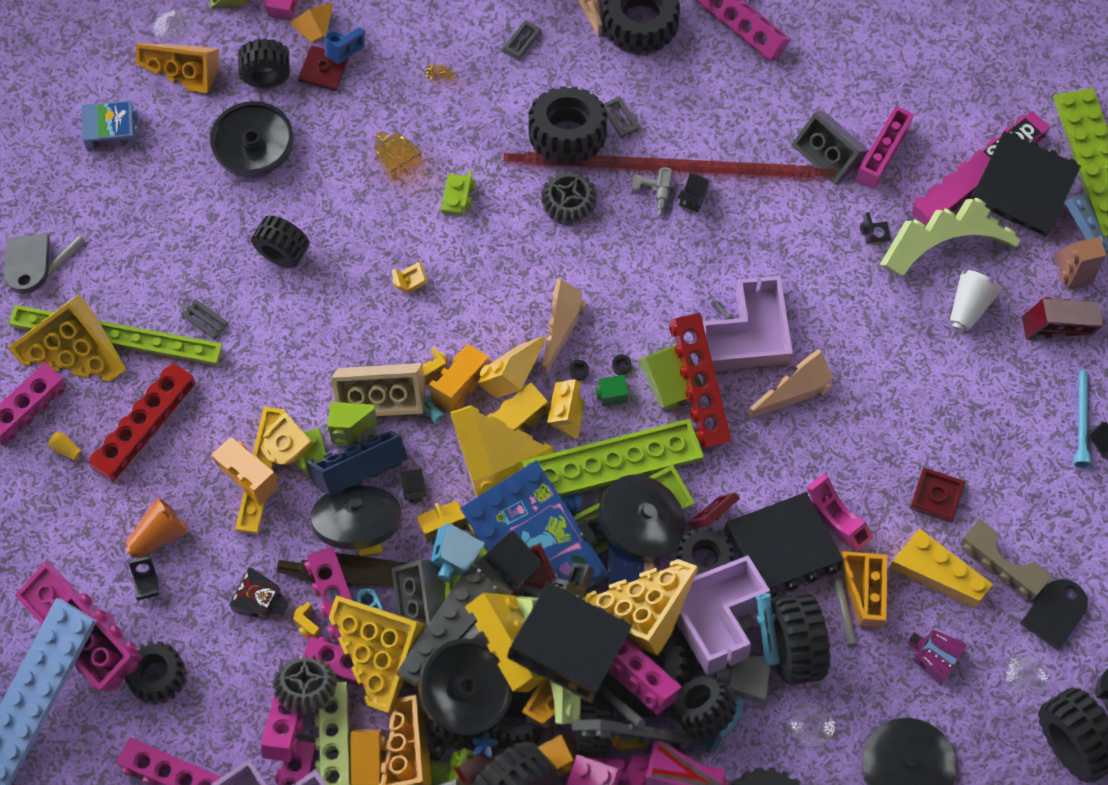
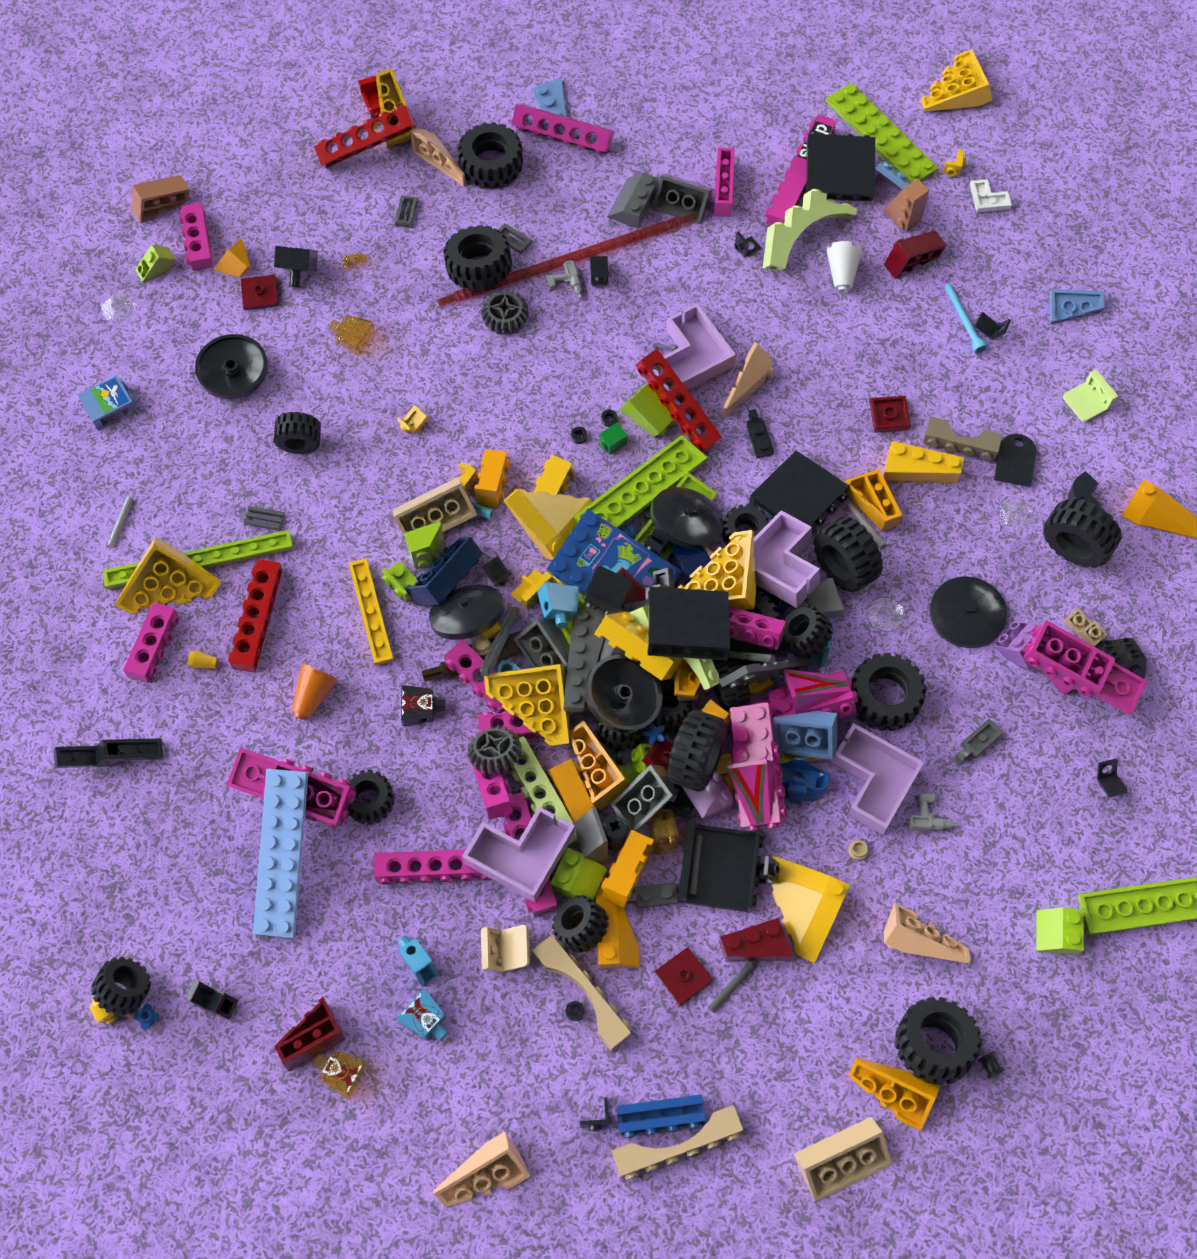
camera: 25 degrees left, 0 degrees up
tile [4,233,50,294] -> none
black bracket [128,556,160,601] -> none
light orange wedge [136,43,219,93] -> none
light orange wedge [211,437,279,506] -> none
black tyre [238,38,290,88] -> none
yellow tile [262,412,314,465] -> none
yellow bracket [293,602,321,639] -> none
blue plate [325,27,365,64] -> none
lime bracket [441,171,476,216] -> none
yellow slope [477,336,547,398] -> none
light nougat wedge [542,279,586,374] -> none
yellow bracket [547,379,585,439] -> none
dark red plate [689,492,740,529] -> none
medium azure pin [756,593,780,665] -> none
dark pink arch [806,474,874,551] -> none
magenta torso [907,630,967,685] -> none
none -> black brick [274,246,318,288]
none -> tan plate [472,637,491,656]
none -> dark grey axle [480,606,519,676]
none -> dark grey slope [607,173,659,229]
none -> black hinge [746,409,774,458]

